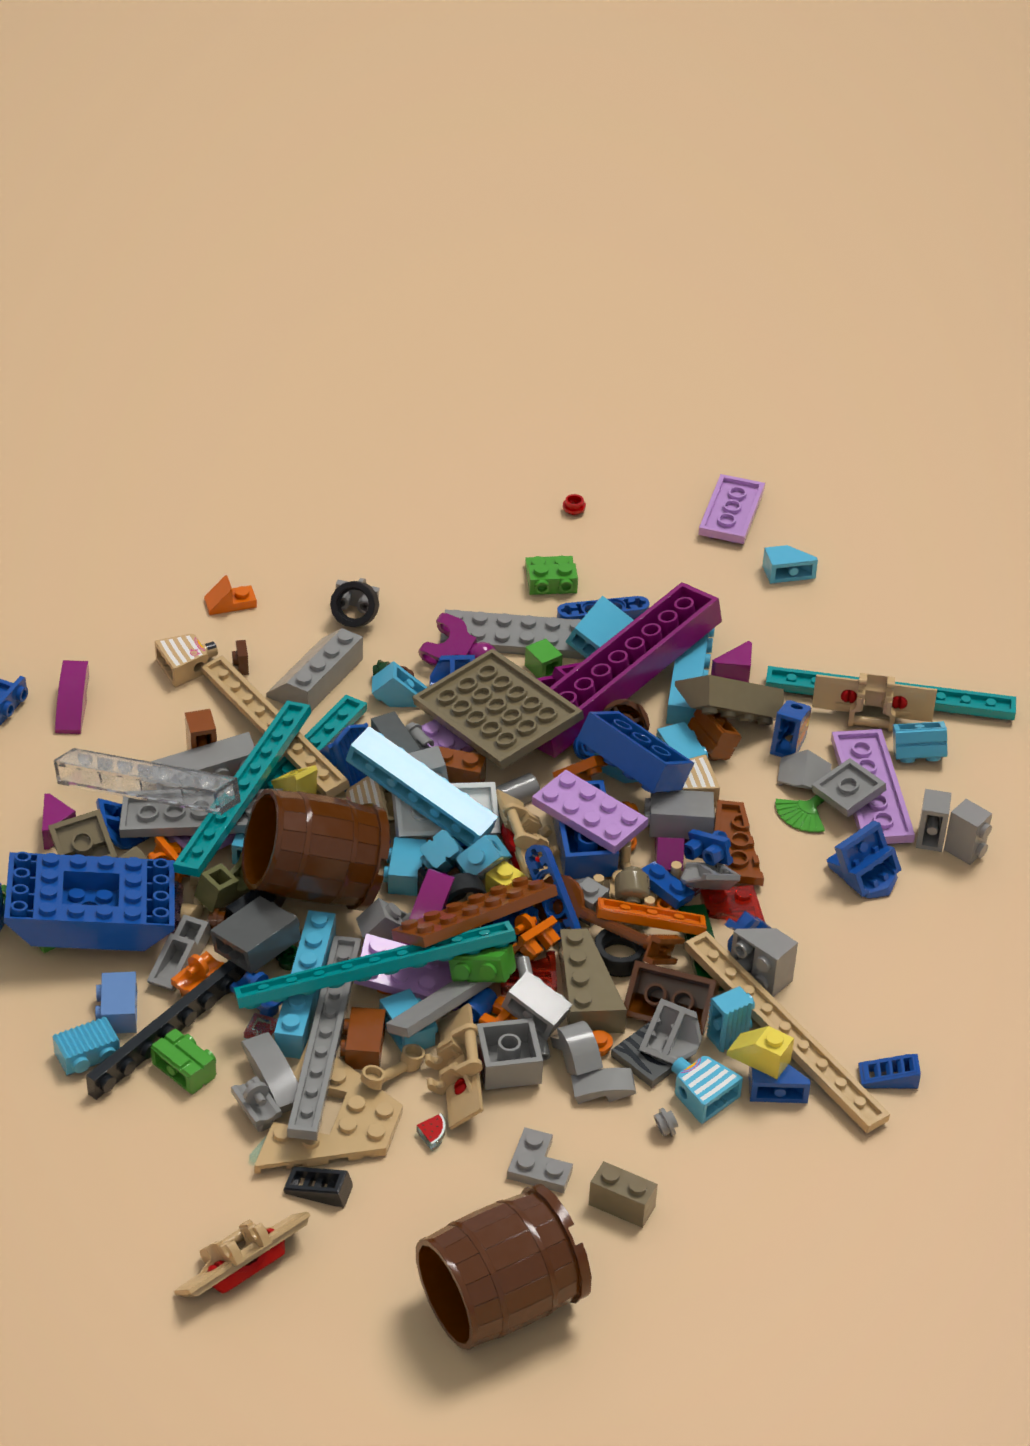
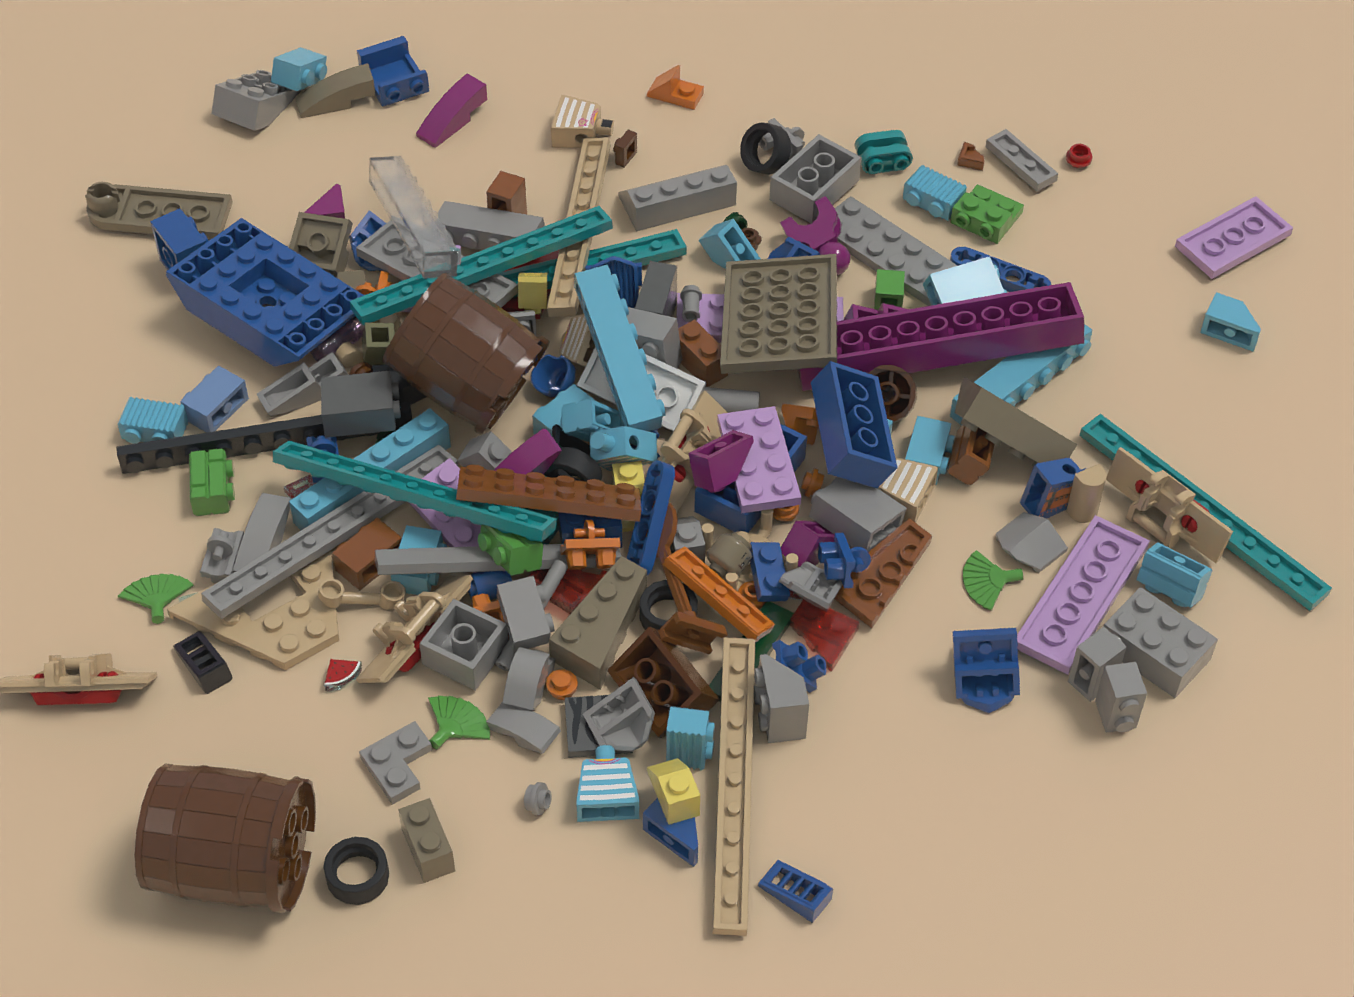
camera: 40 degrees right, 10 degrees up
orange hips [171,951,224,997] -> none
magenta slope [711,641,752,682] -> none
light grey plate [812,758,886,817] -> none
none -> bright green hand [118,574,194,624]
none -> black tyre [323,836,390,905]
none -> bright green hand [428,695,490,750]
none -> magenta slope [688,430,754,492]
none -> light grey brick [769,134,862,224]
none -> teal brick [854,130,913,174]
none -> medium azure brick [903,165,967,221]
none -> dark orange tile [957,142,984,171]
none -> light grey plate [985,129,1058,192]
none -> tan brick [1066,464,1107,523]
none -> light grey brick [1104,587,1218,698]

